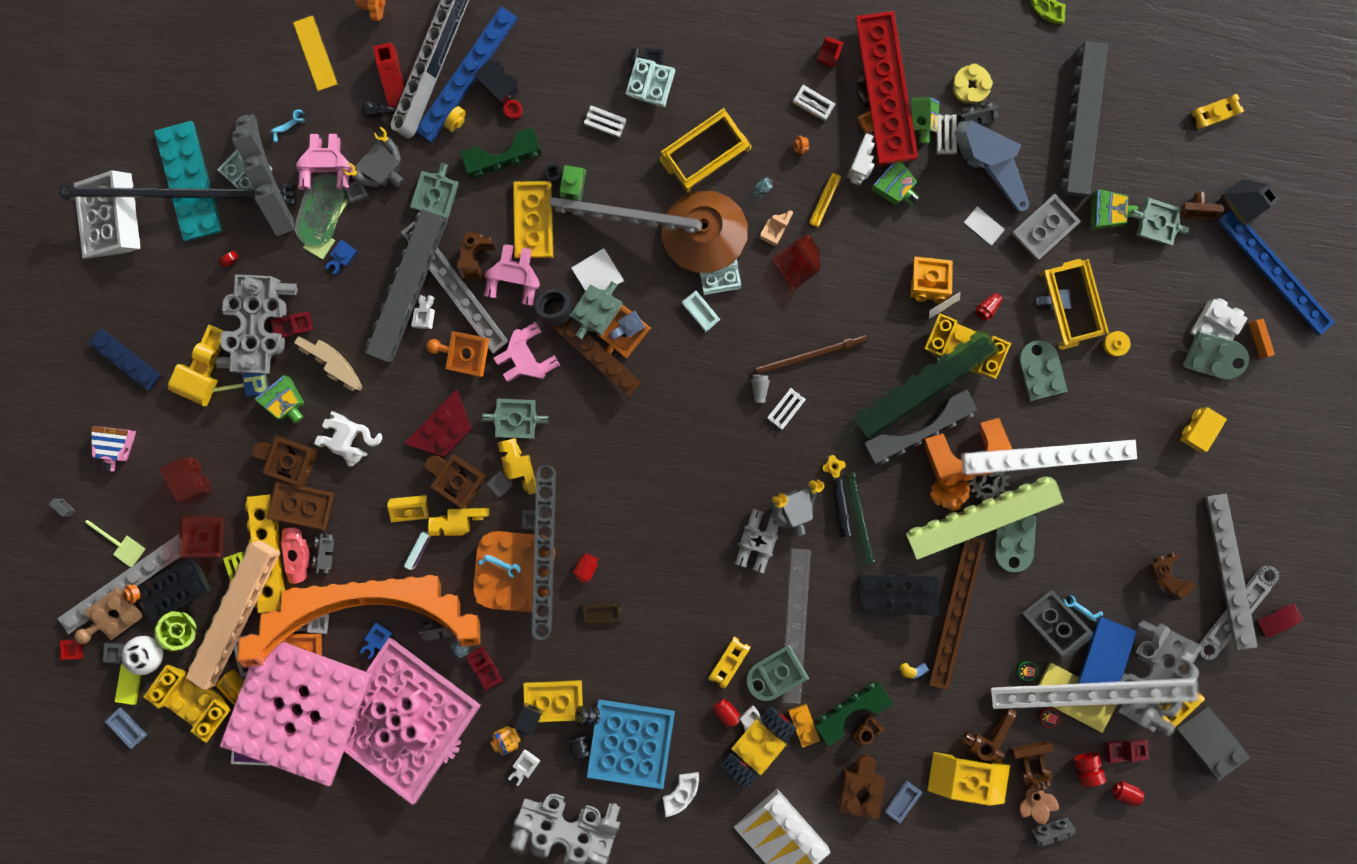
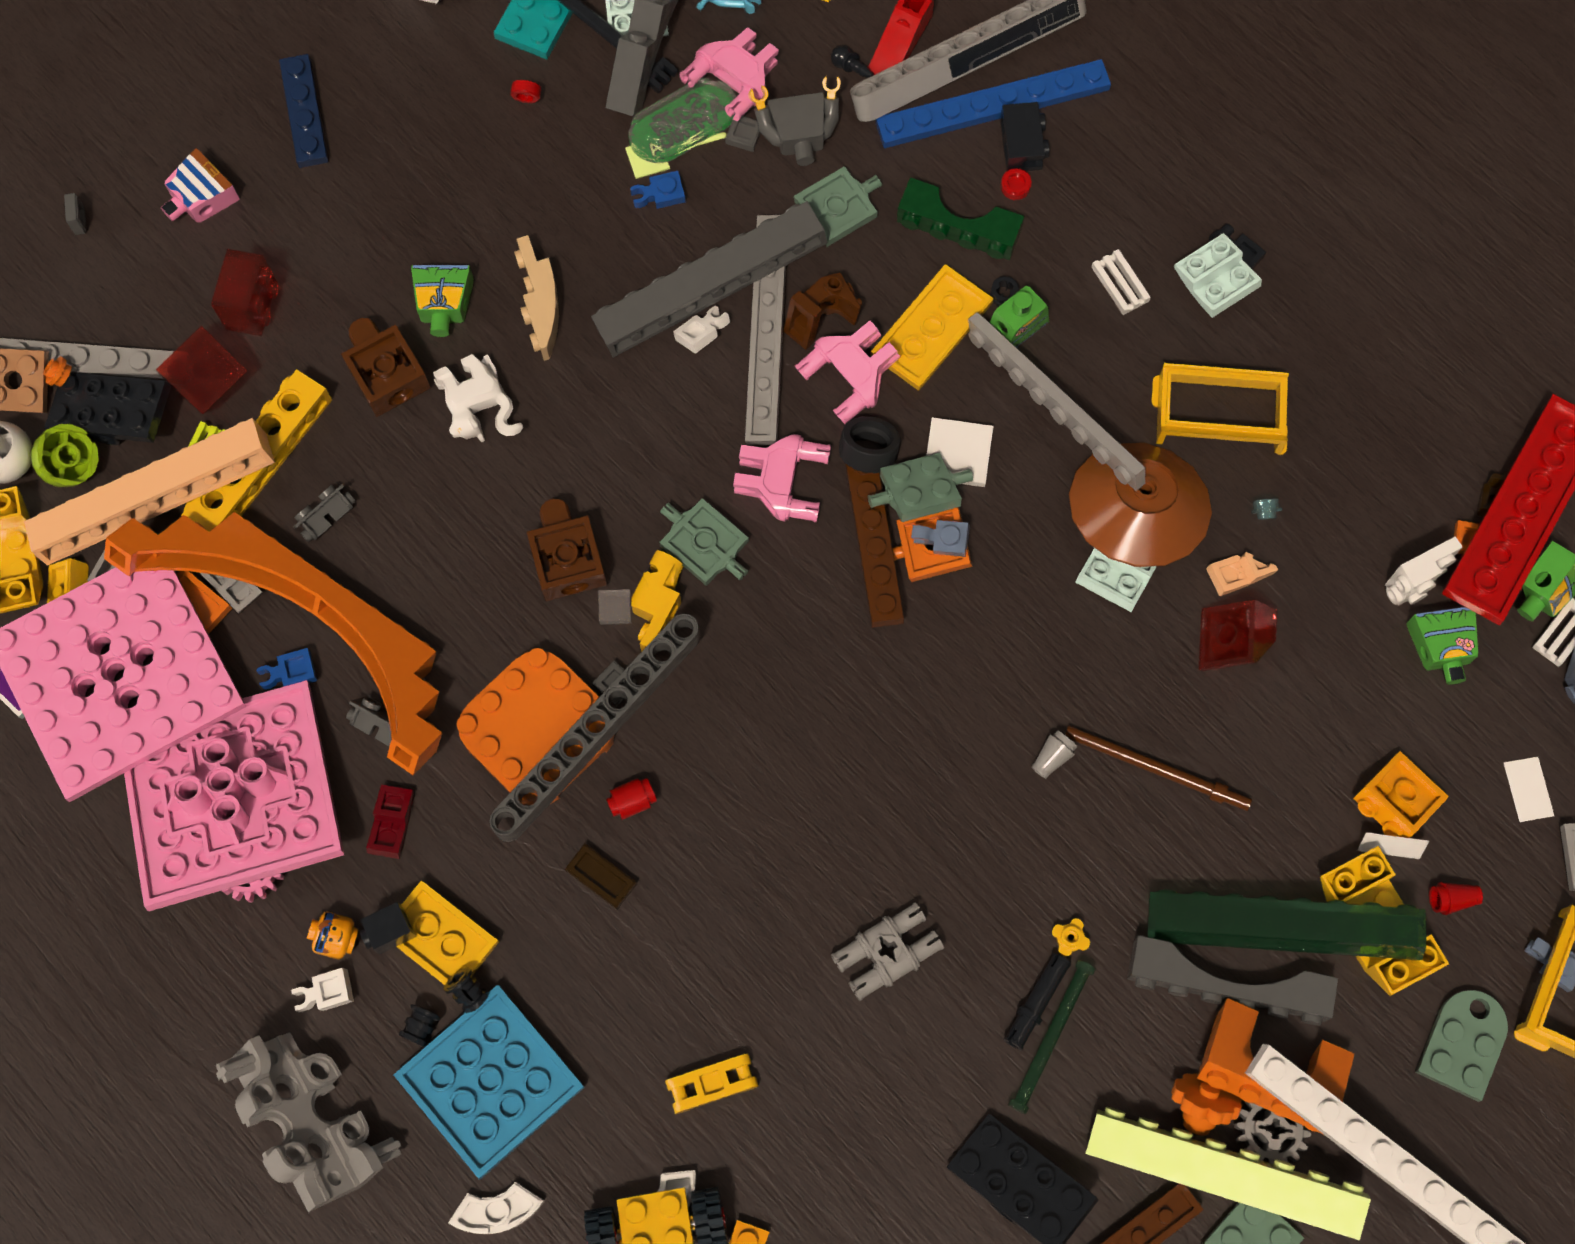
camera: 45 degrees right, 15 degrees down
yellowish green piece [85,520,145,567] -> none
yellow plate [168,325,224,406] -> none
piece [213,373,268,396] -> none
light grey gear [216,275,298,374] -> none
reddish brown tile [267,481,334,531] -> none
dark red slope [270,311,313,338] -> none
coral piece [281,528,311,584] -> none
yellow slope [387,495,429,523] -> none
dark red wing [404,390,472,457] -> none
light aqua tile [404,532,431,570] -> none
orange plate [426,331,489,376] -> none
yellow plate [428,508,489,536] -> none
yellow wheel [444,106,466,132] -> none
clear light blue plate [451,640,470,657] -> none
medium azure piece [478,555,521,577] -> none
light aqua tile [681,291,720,332] -> none
red brick [712,698,740,728] -> none
sand green plate [747,645,809,701] -> none
white tile [767,388,806,430] -> none
torso [769,479,824,537] -> none
clear tile [781,548,811,704] -> none
white tile [793,85,835,122] -> none
orange plate [793,136,809,155] -> none
yellow axle [809,173,841,227] -> none
red panel [817,36,844,67] -> none

